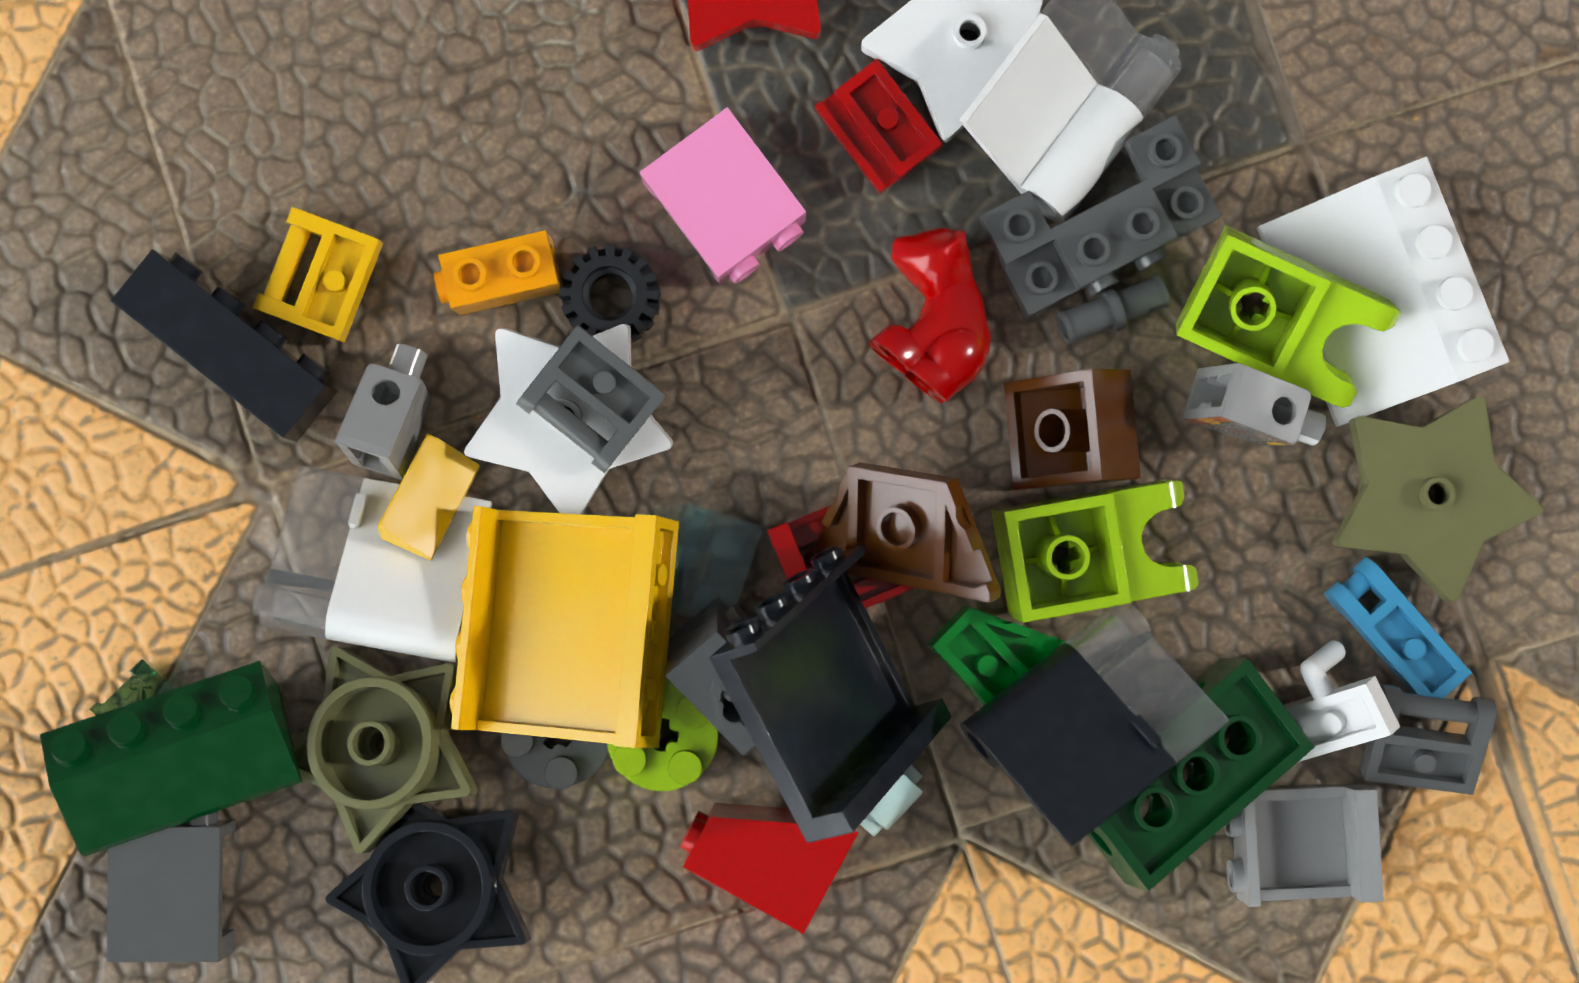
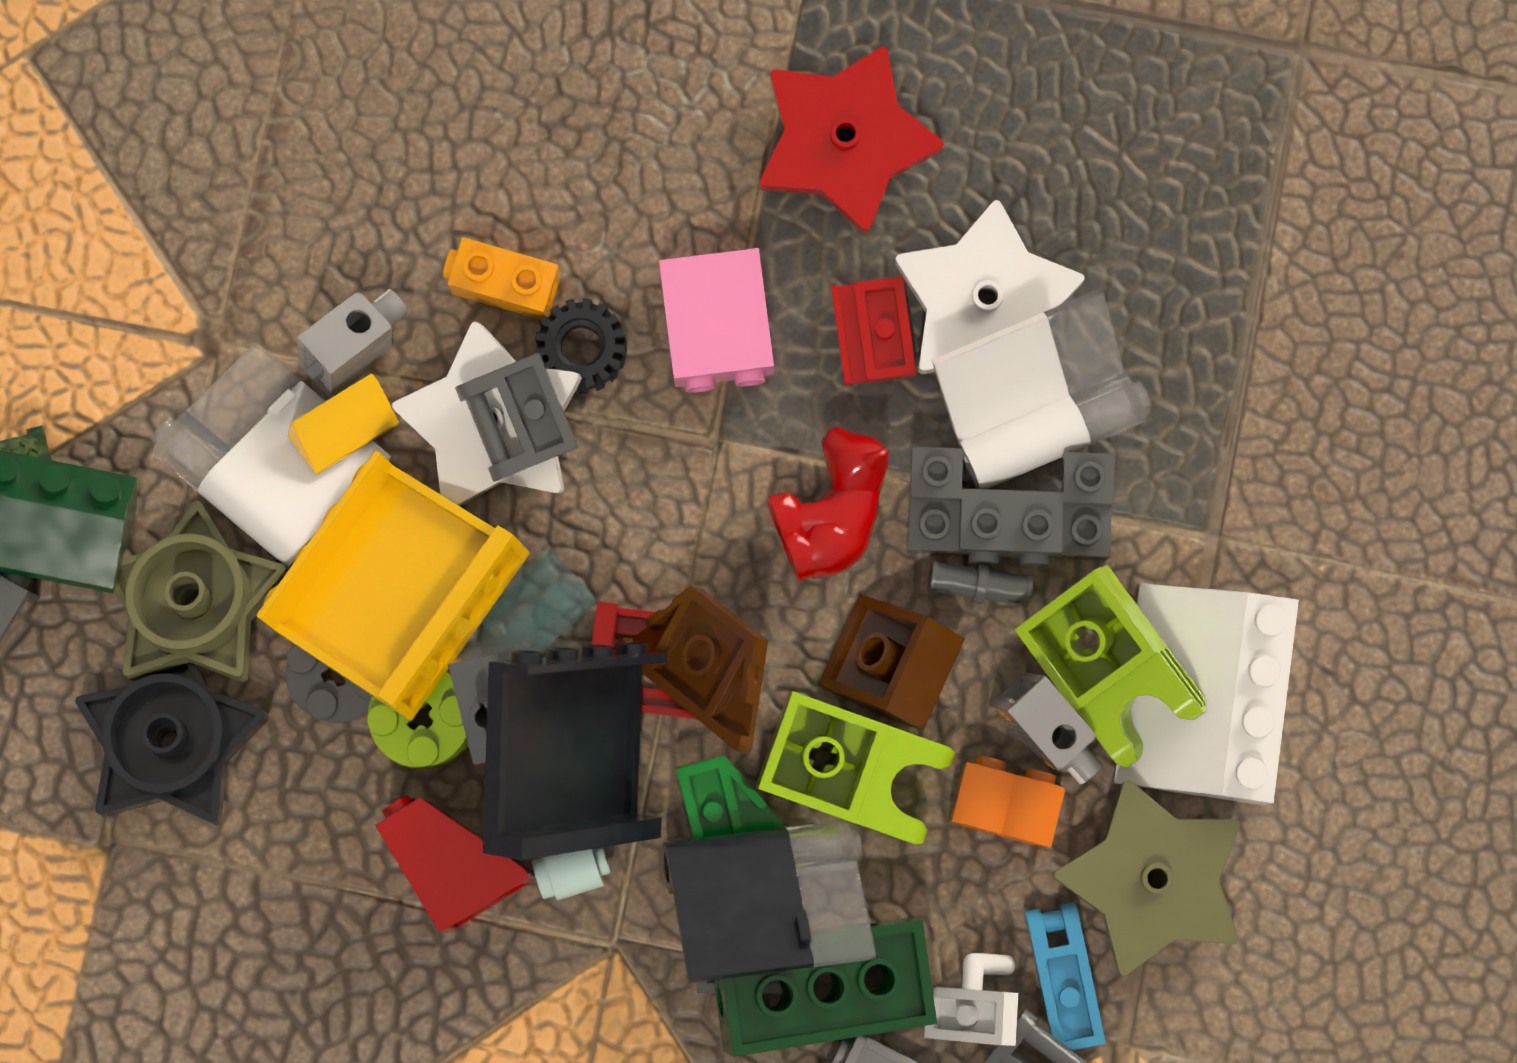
camera: 30 degrees right, 5 degrees down
black brick [111,249,338,442] -> none
yellow plate [252,207,383,343] -> none
none -> orange brick [948,755,1066,848]

